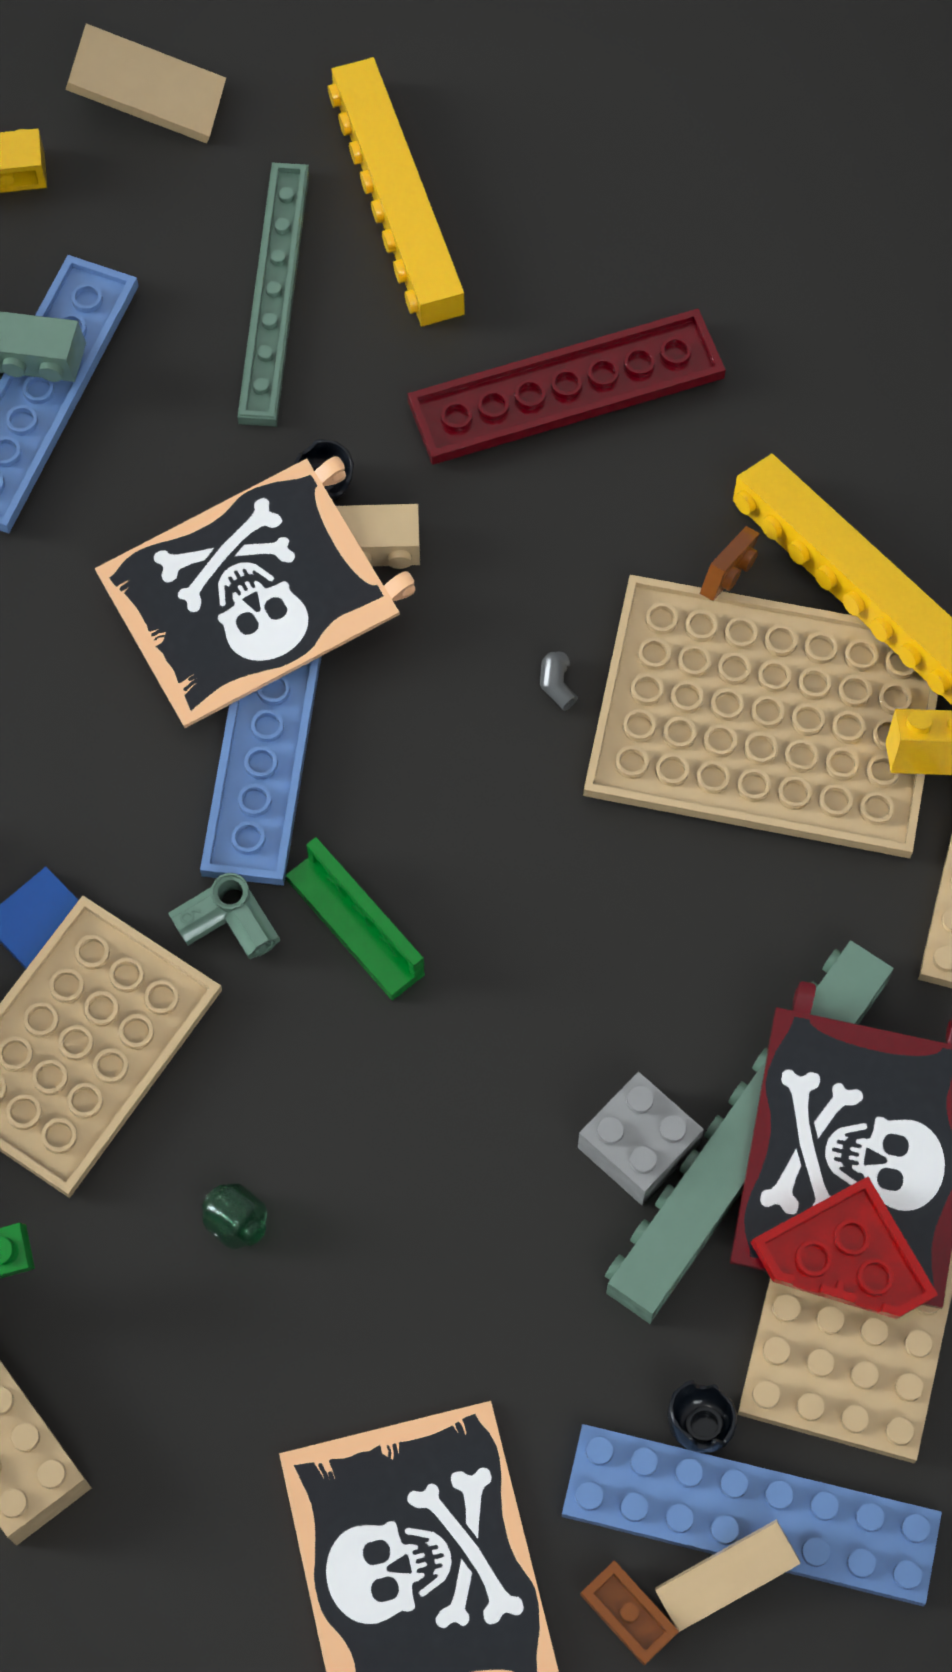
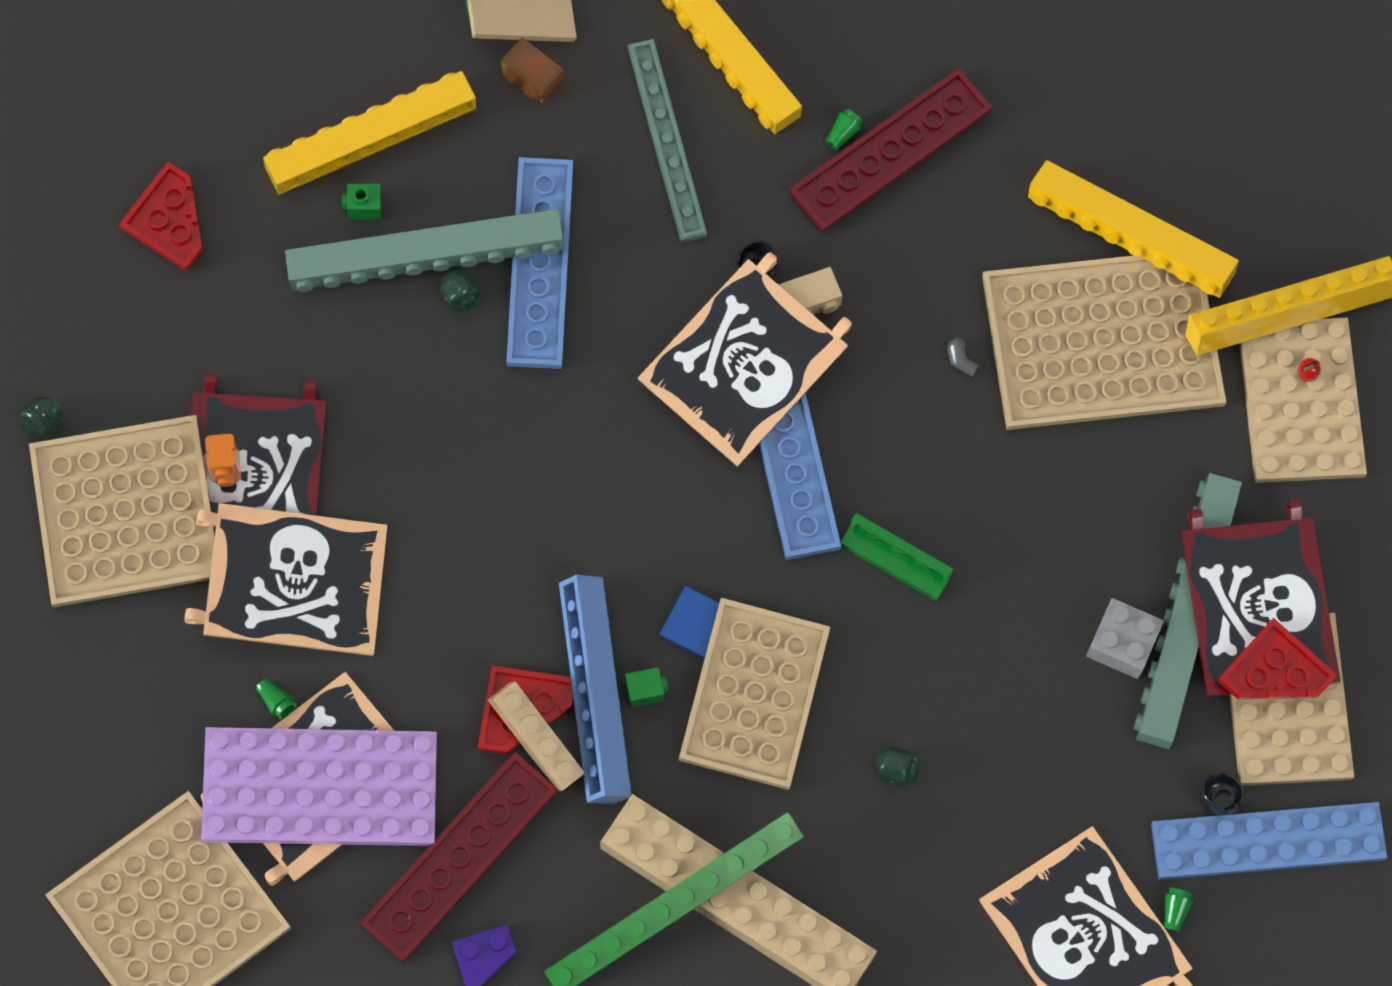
camera: 25 degrees left, 5 degrees up
sand green piece [168,873,280,959] -> none
dark orange plate [580,1560,679,1666] -> none
tan tile [655,1519,801,1632] -> none
dark orange plate [699,526,760,601] -> none
none -> clear orange brick [501,38,564,103]
none -> green cone [825,109,863,150]
none -> green cone [1163,887,1193,932]

